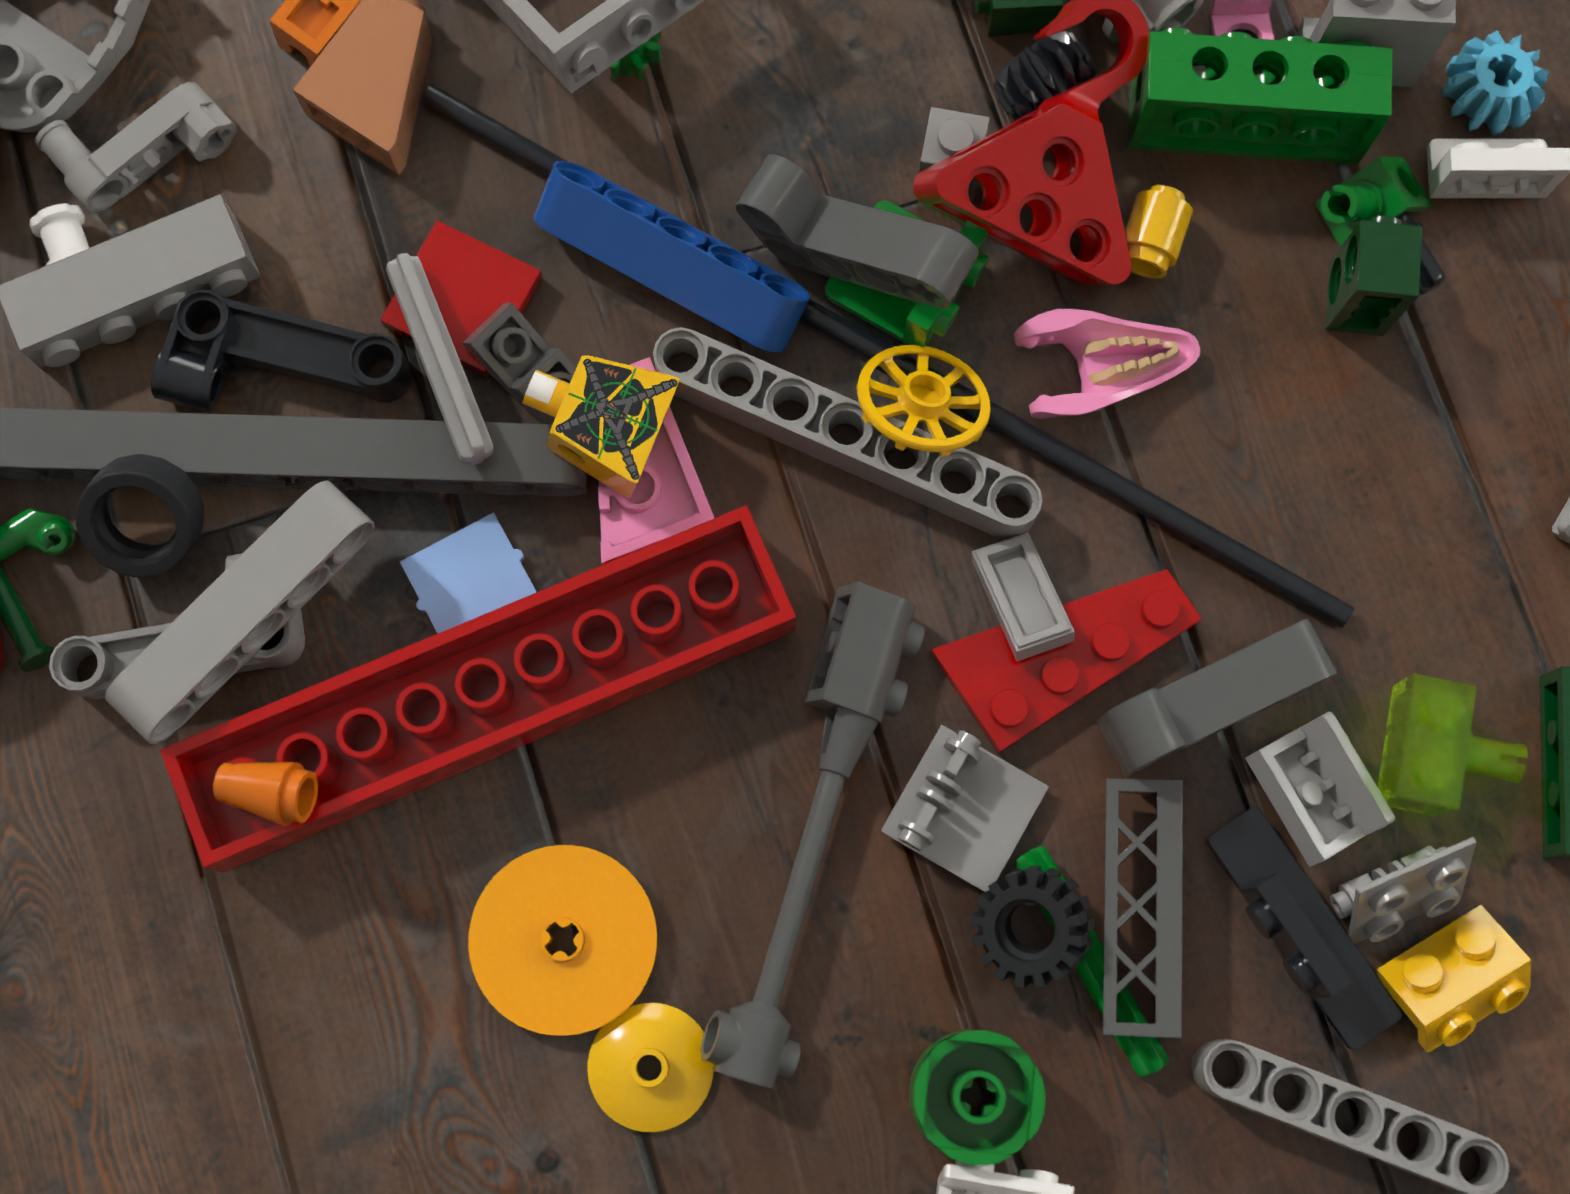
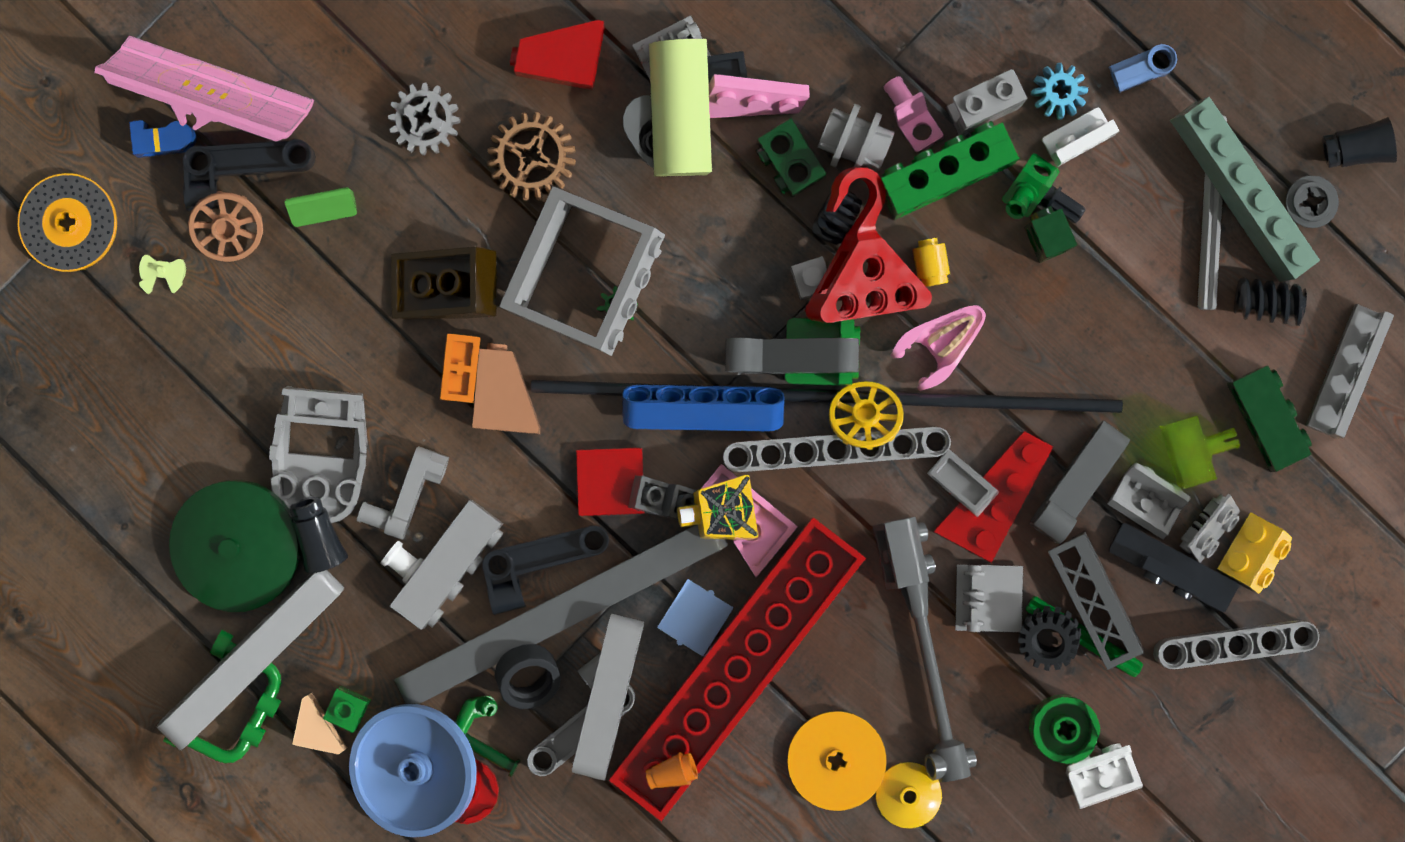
camera: 25 degrees left, 10 degrees up
light grey axle [386,253,494,465] -> none

